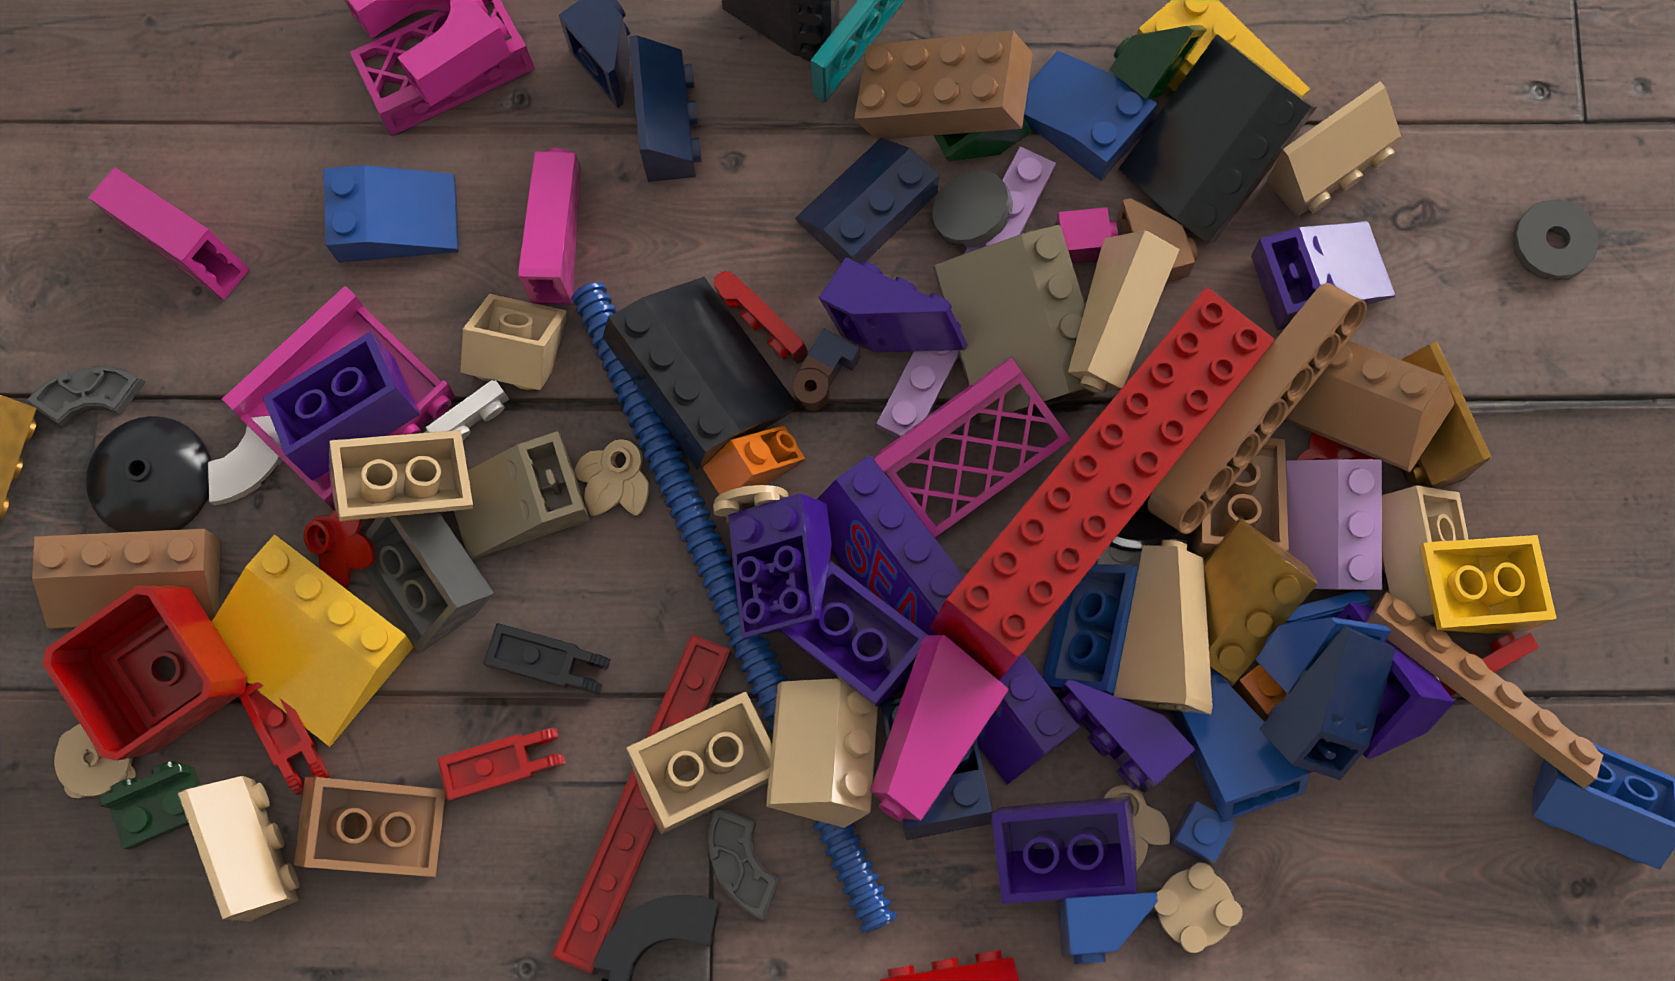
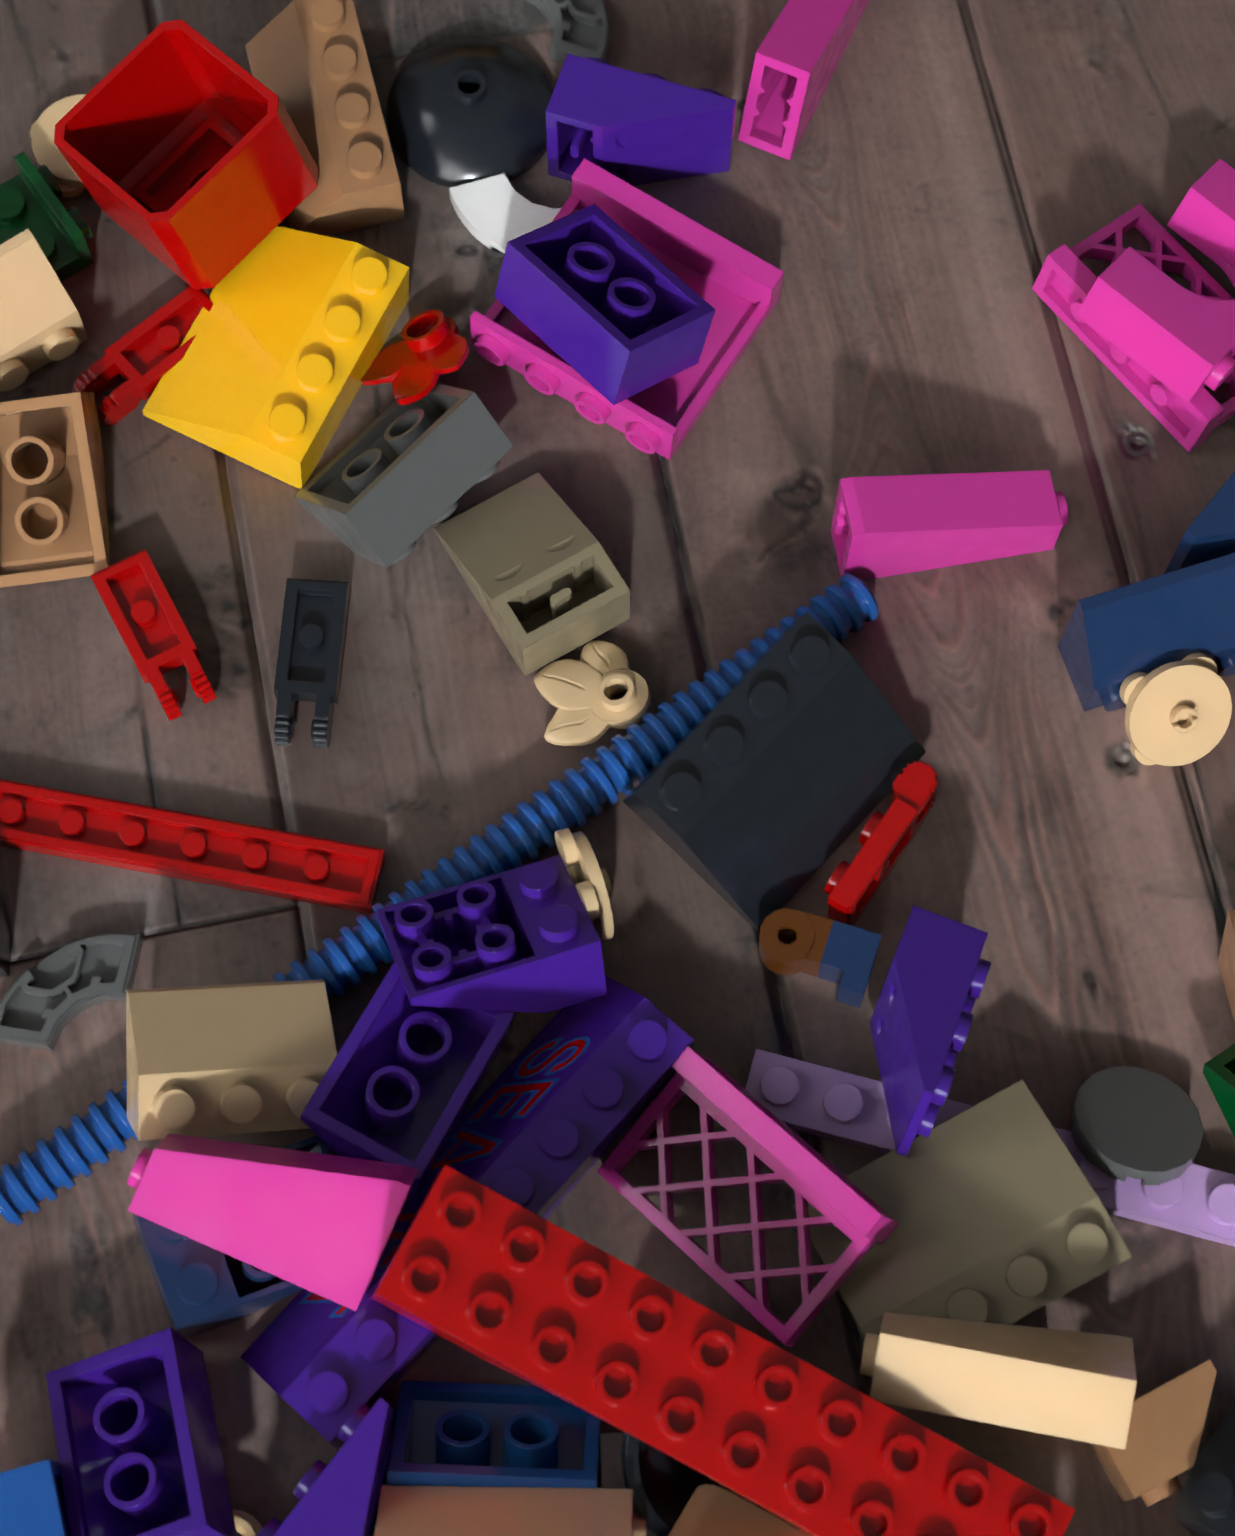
camera: 75 degrees right, 5 degrees down
blue slope [323,165,459,263] -> none
tan slope [329,430,473,521] -> none
white hinge [423,380,509,441] -> none
tan slope [460,294,568,390] -> none
tan slope [626,691,772,835] -> none
orange slope [702,425,806,495] -> none
dark blue slope [795,138,939,264] -> none
dark pink brick [1055,207,1118,264] -> none
none -> dark purple slope [546,54,736,186]
none -> tan piece [1119,652,1232,766]

